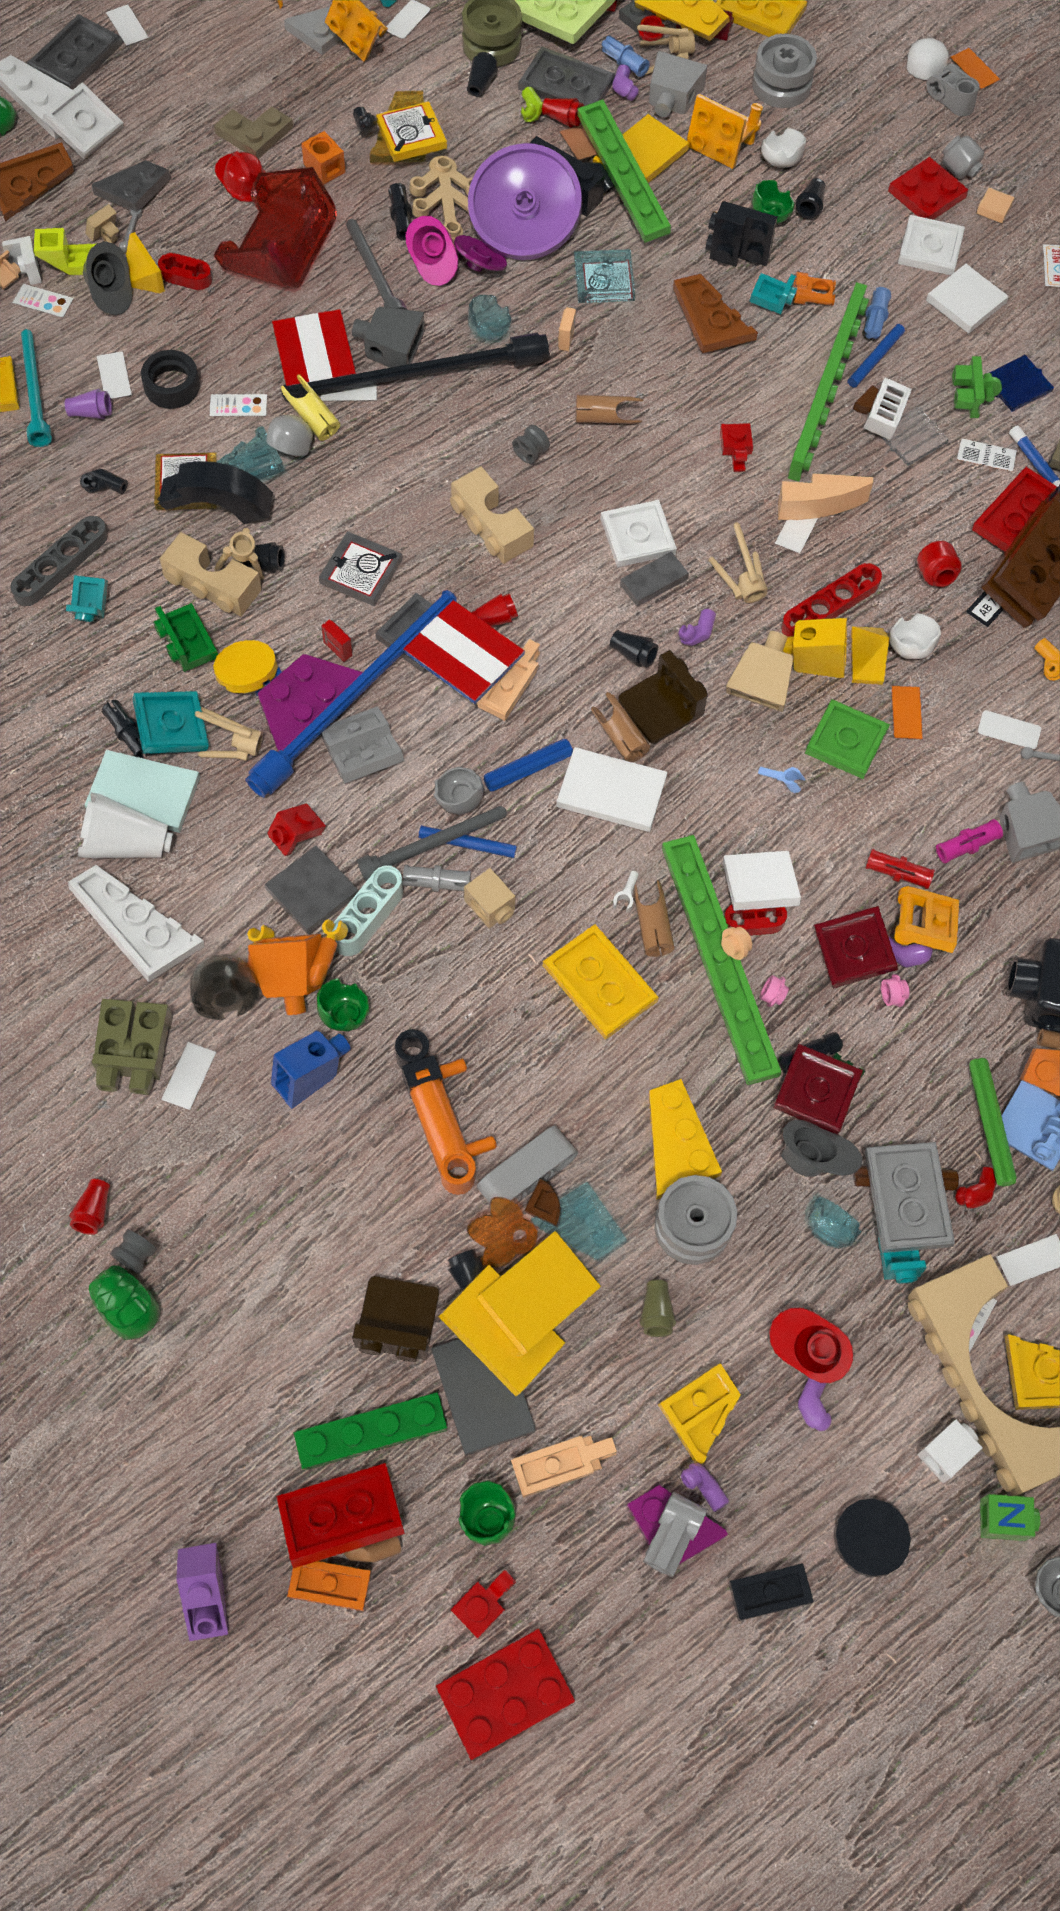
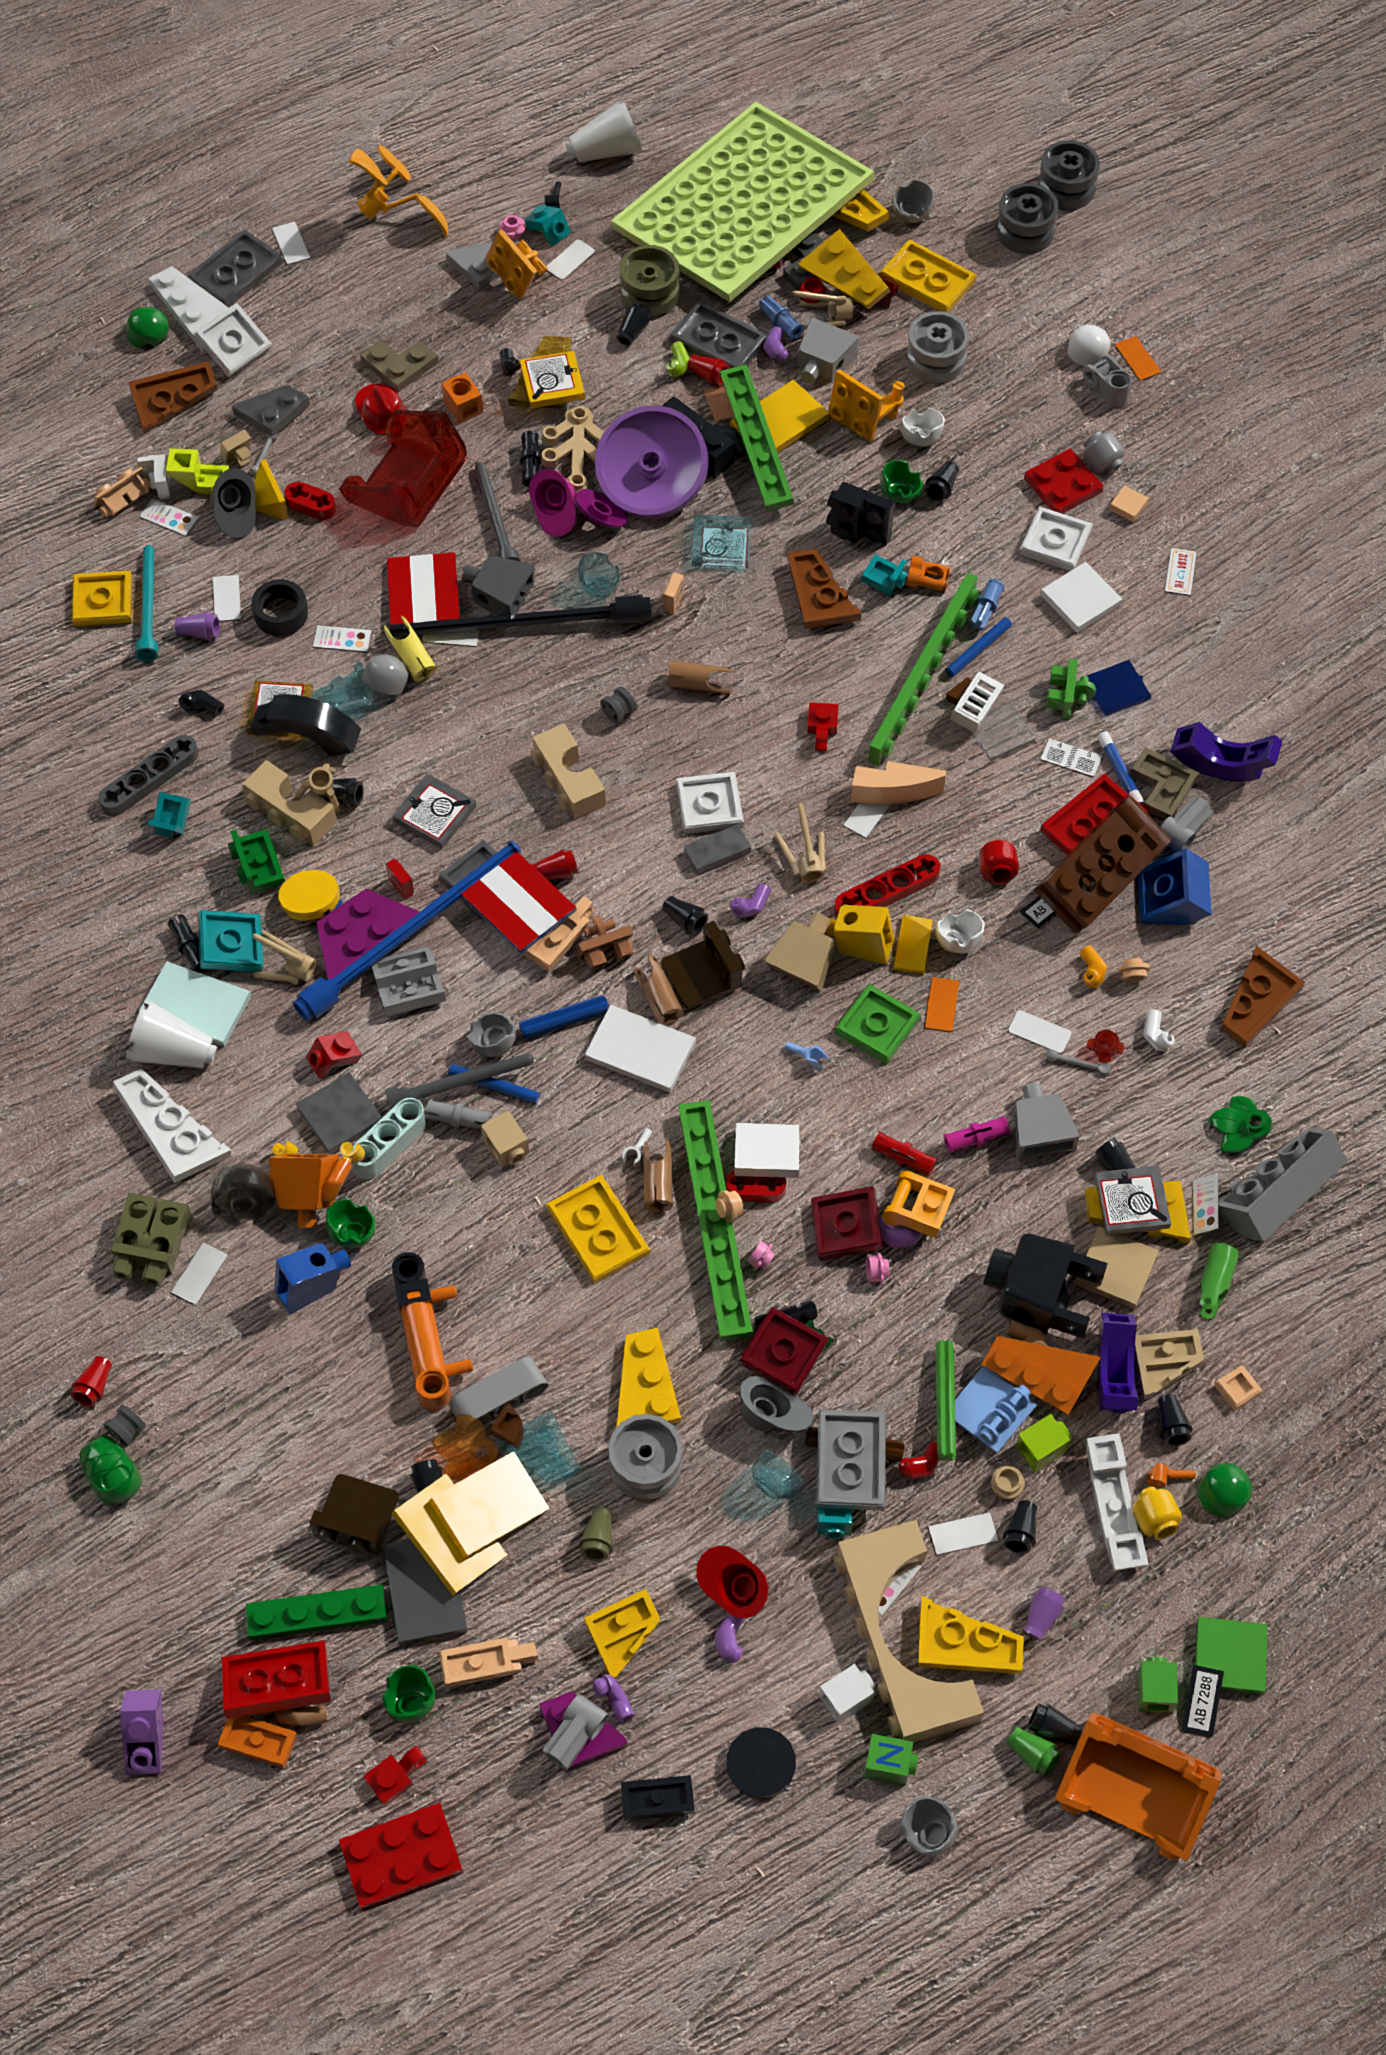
camera: 10 degrees right, 5 degrees down
none -> nougat hips [576,915,634,970]

